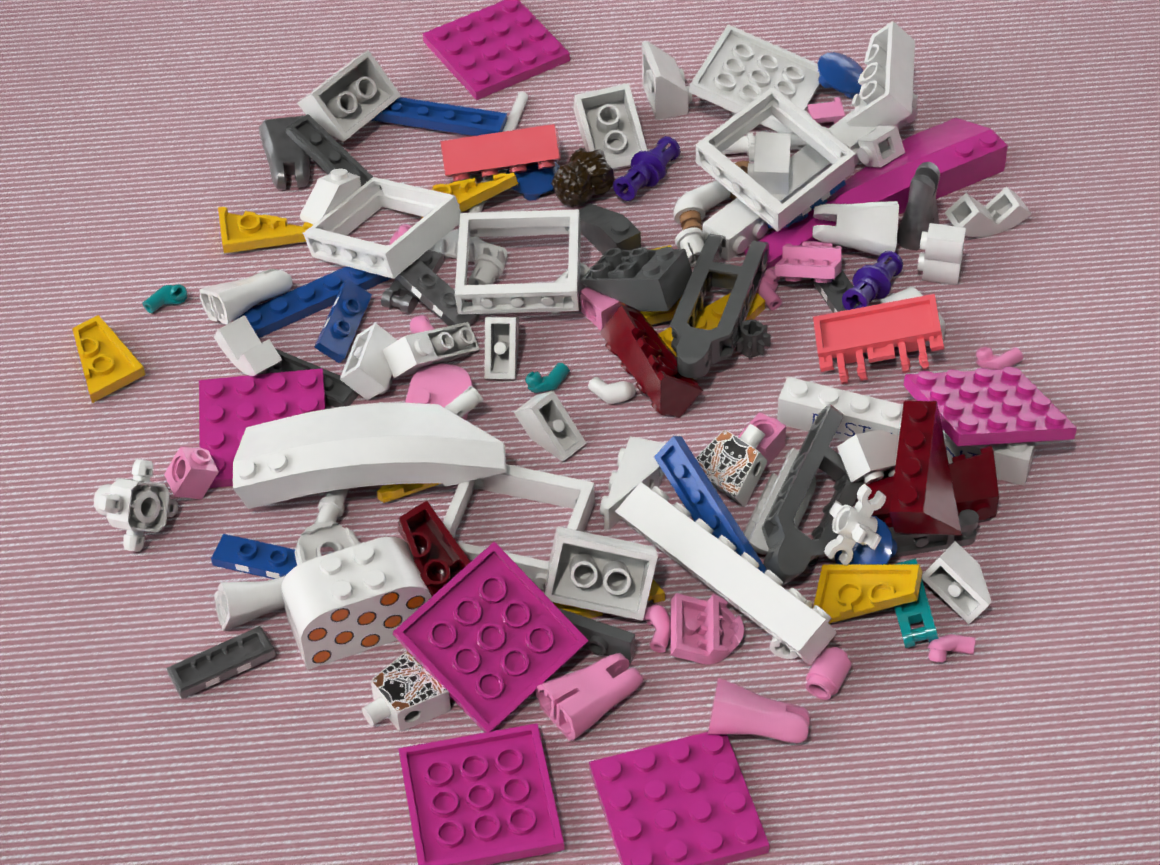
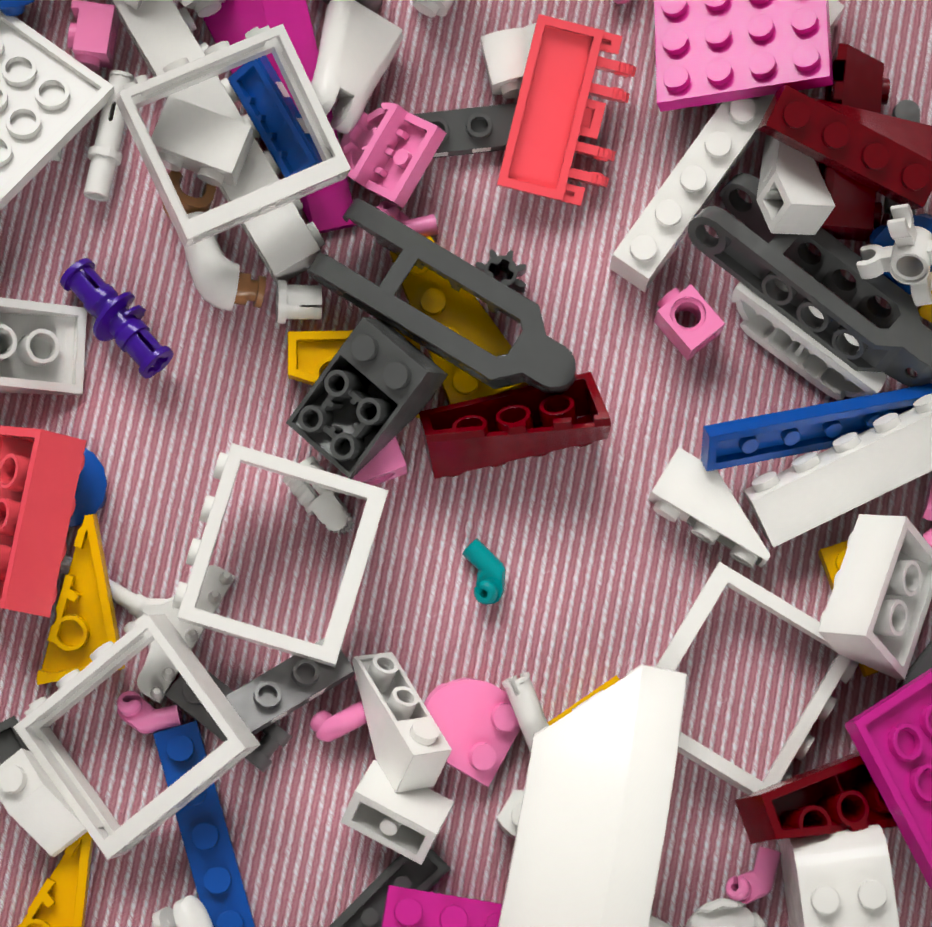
camera: 80 degrees left, 30 degrees up
blue plate [314,279,372,364] -> none
white bush [468,254,504,285] -> none
white slope [484,317,519,379] -> none
white slope [514,391,586,461] -> none
dark brown hair [551,148,615,207] -> none
dark grey slope [579,204,641,255] -> none
white arm [588,377,636,404] -> none
white torso [696,424,767,507] -> none
dark purple piece [842,251,903,310] -> none

